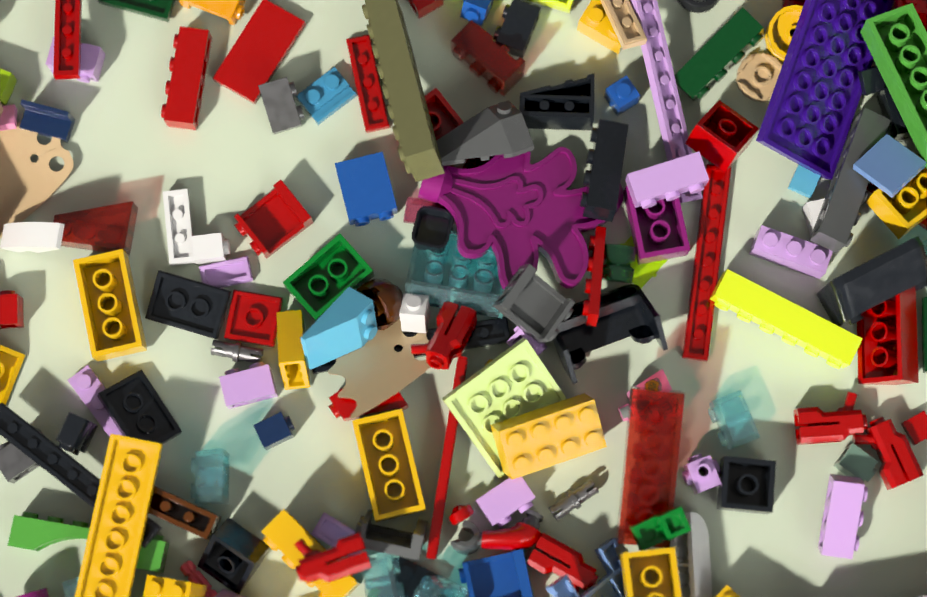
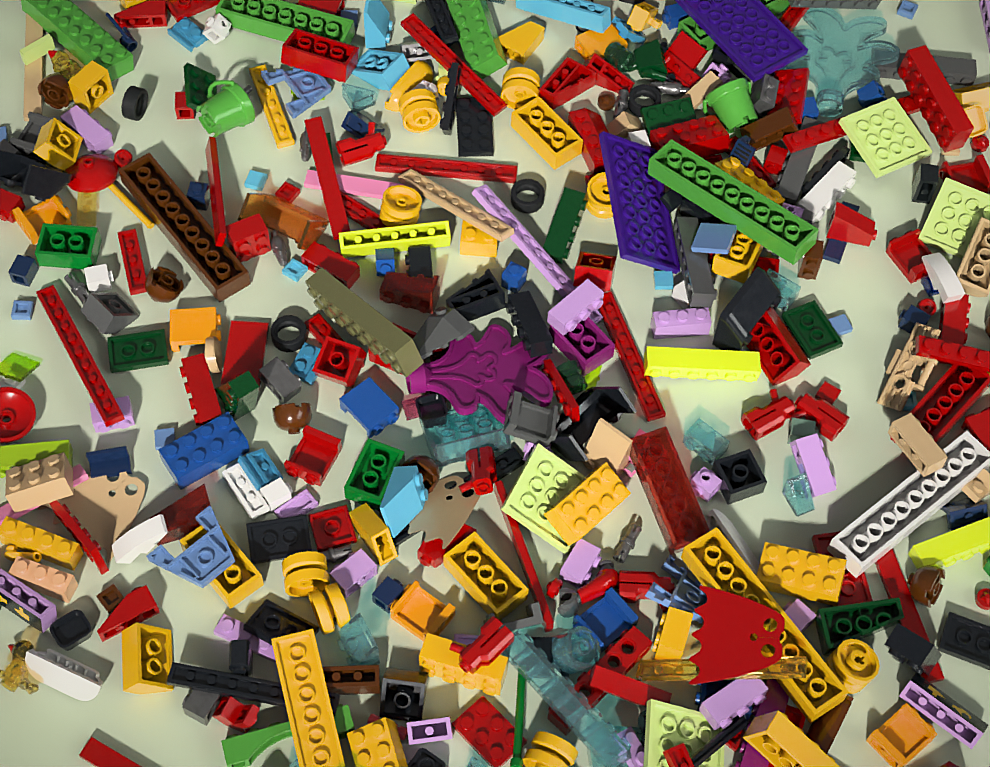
camera: 30 degrees left, 20 degrees down
white brick [399,293,431,333] -> none
green slope [629,506,691,551] -> none
tan tile [736,53,782,102] -> none
none -> medium blue wing [146,505,235,588]
none -> medium blue tile [154,428,176,450]
none -> blue brick [158,412,250,490]
none -> tan piece [205,336,223,373]
none -> red brick [212,696,260,733]
none -> dark green wedge [215,371,260,421]
none -> dark azure plate [238,448,283,491]
none -> black tyre [271,315,307,352]
none -> reddish brown cylinder [272,403,312,434]
none -> yellow wheel [282,551,330,597]
none -> yellow wheel [308,582,352,635]
none -> red brick [312,336,367,389]
none -> light orange panel [390,580,456,642]
none -> tan slope [582,418,633,477]
none -> clear light blue slope [782,473,815,517]

